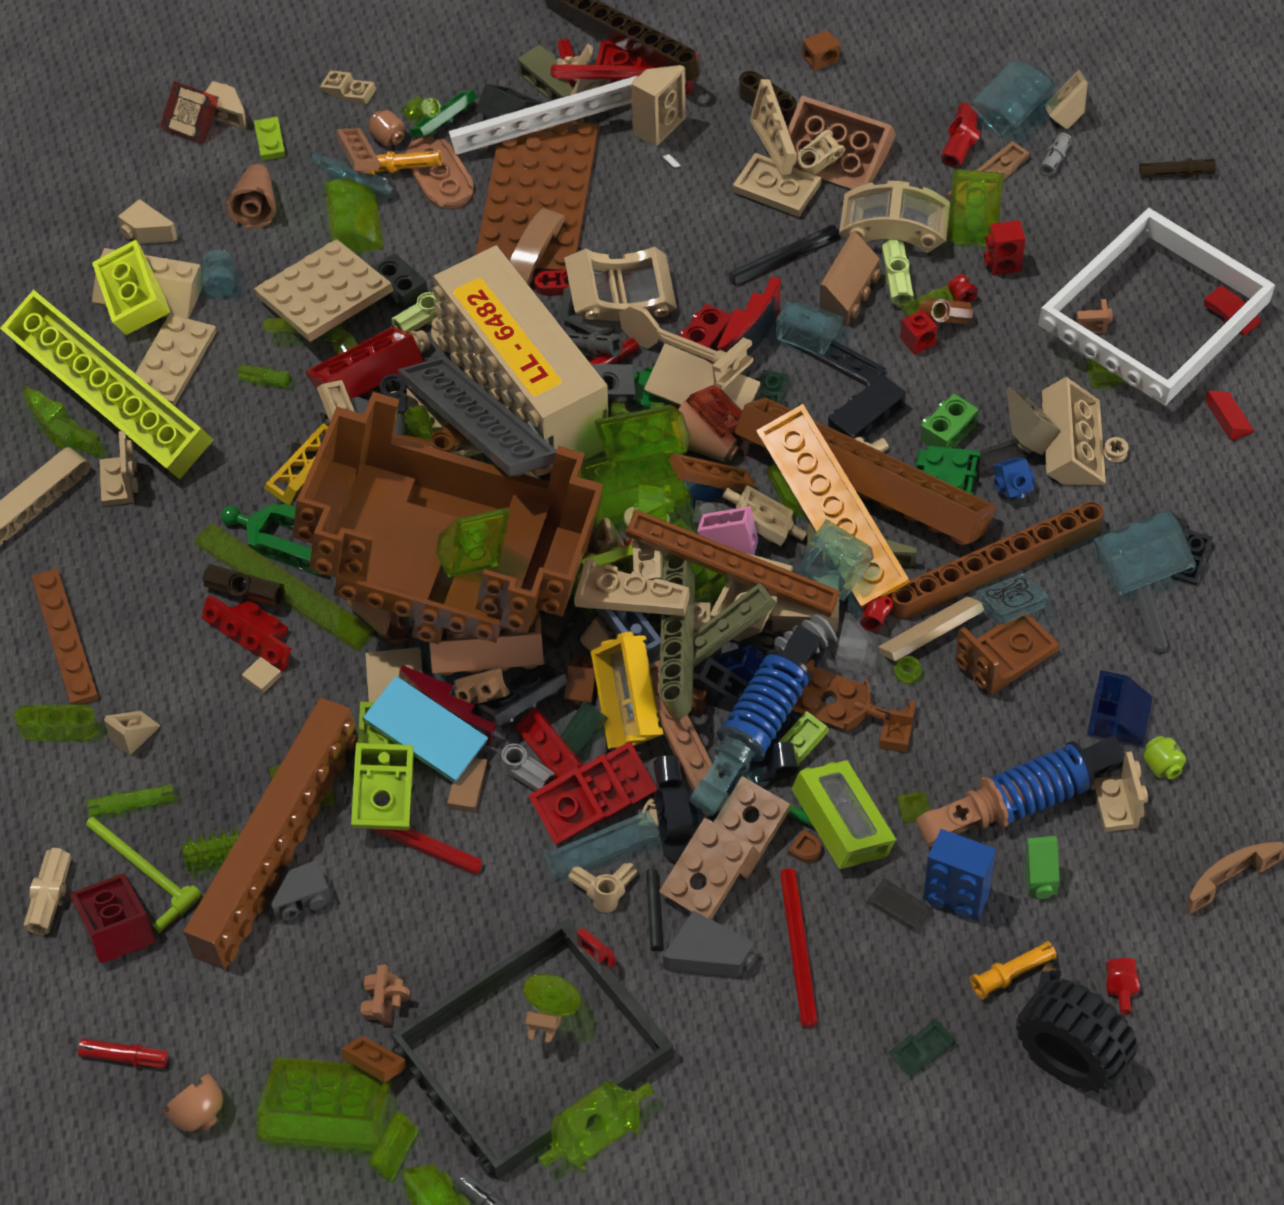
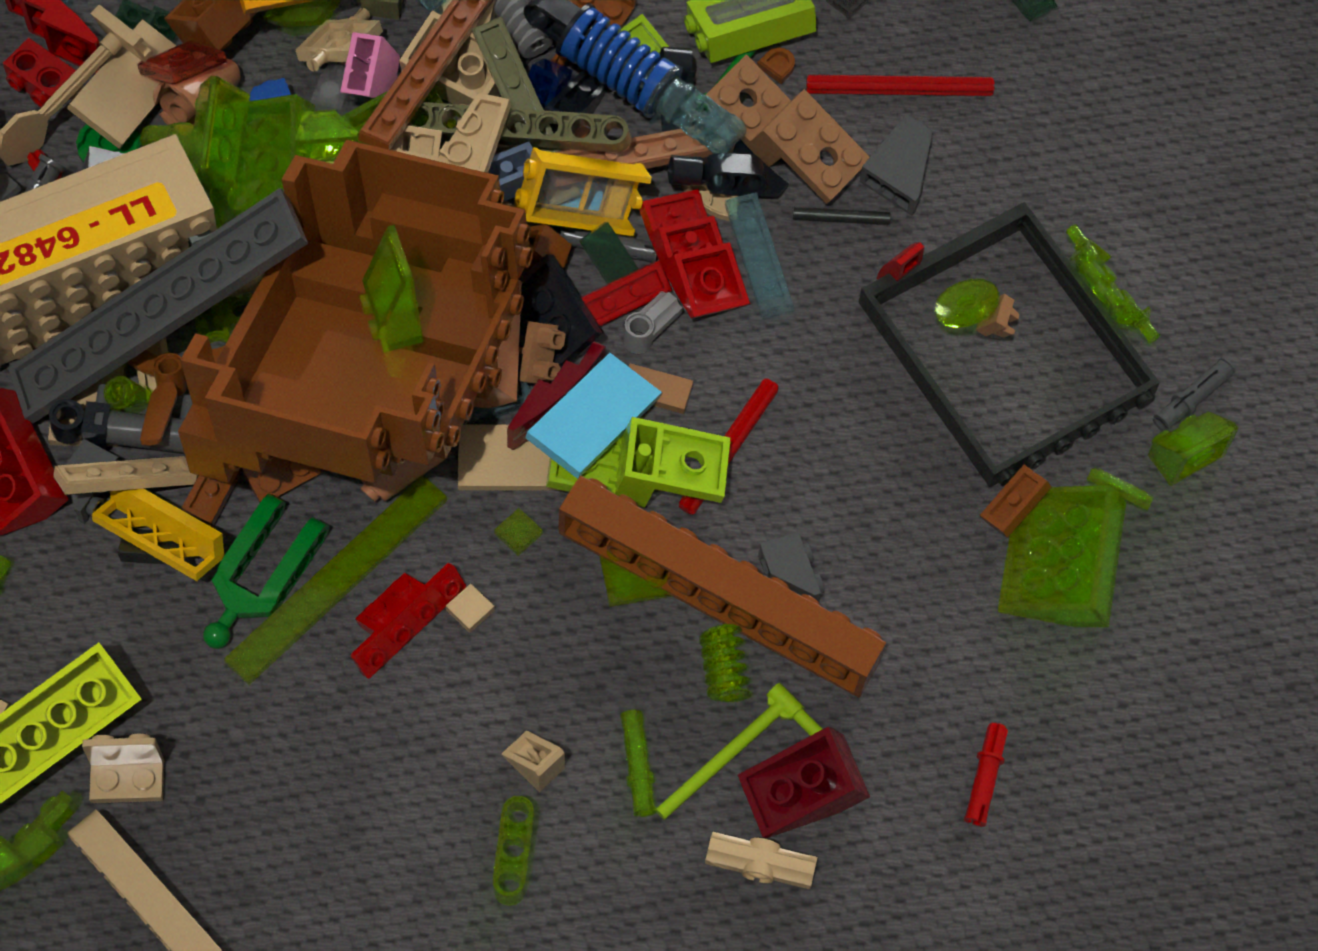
camera: 90 degrees left, 10 degrees up
dark orange plate [31,568,99,708] -> none
nougat cylinder [161,1073,223,1132] -> none
dark brown piece [202,564,285,607] -> none
nougat hips [360,964,410,1026] -> none
tan axle [568,863,637,913] -> none
dark orange tile [668,454,757,493] -> none
none -> clear neon green tile [494,508,543,556]

